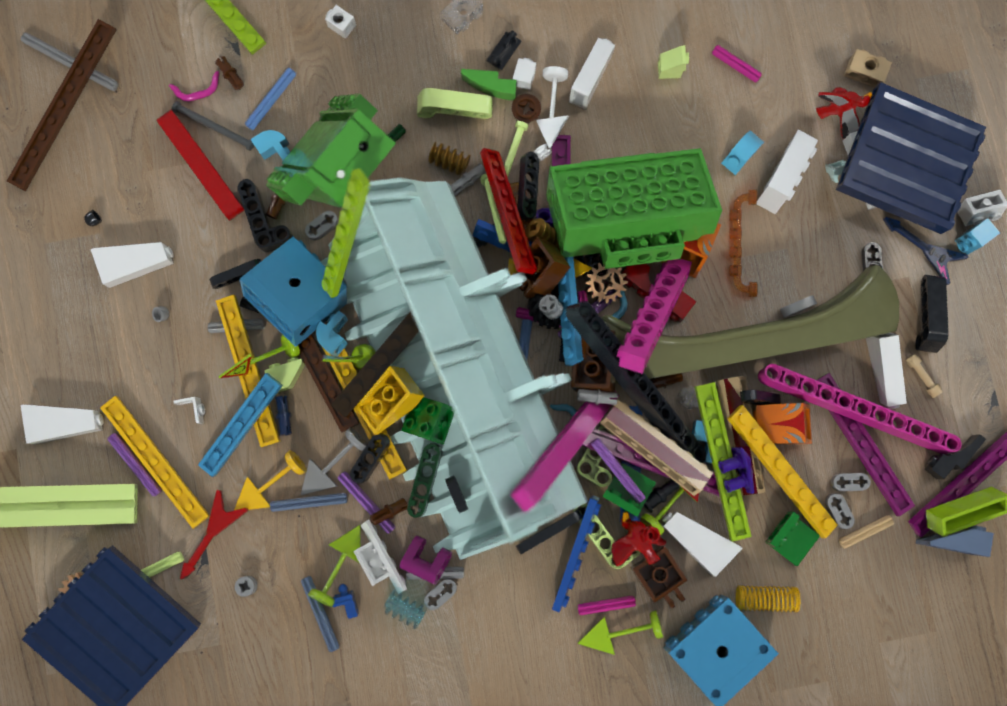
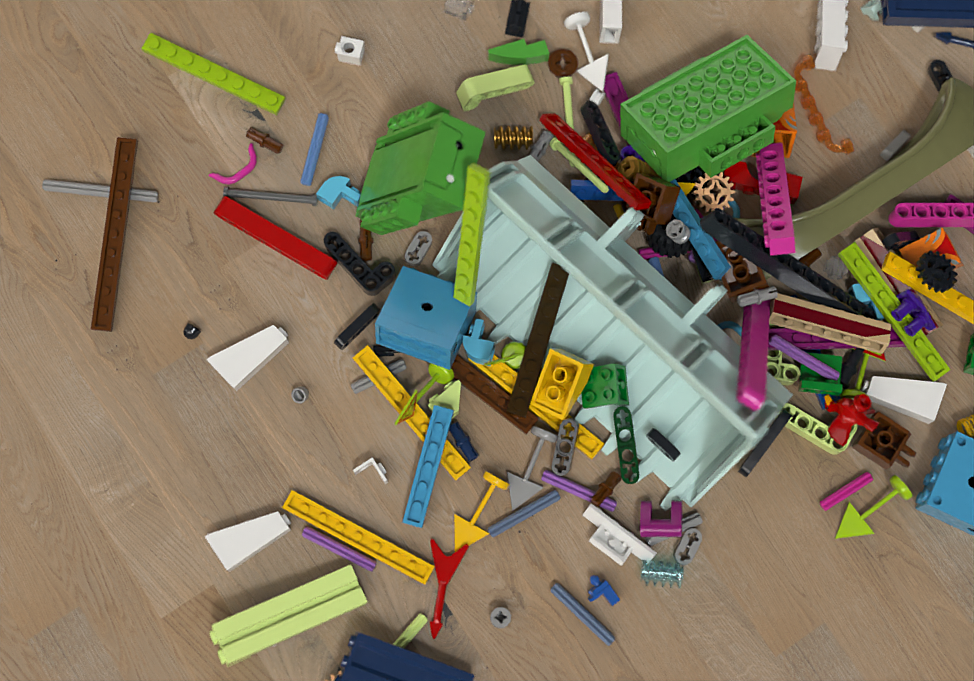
camera: 30 degrees left, 5 degrees down
lime piece [308,525,360,607] -> none
white brick [513,58,536,90] -> none
blue plate [552,495,601,612] -> none
medium azure brick [721,131,764,175] -> none
none -> black gear [915,251,958,293]

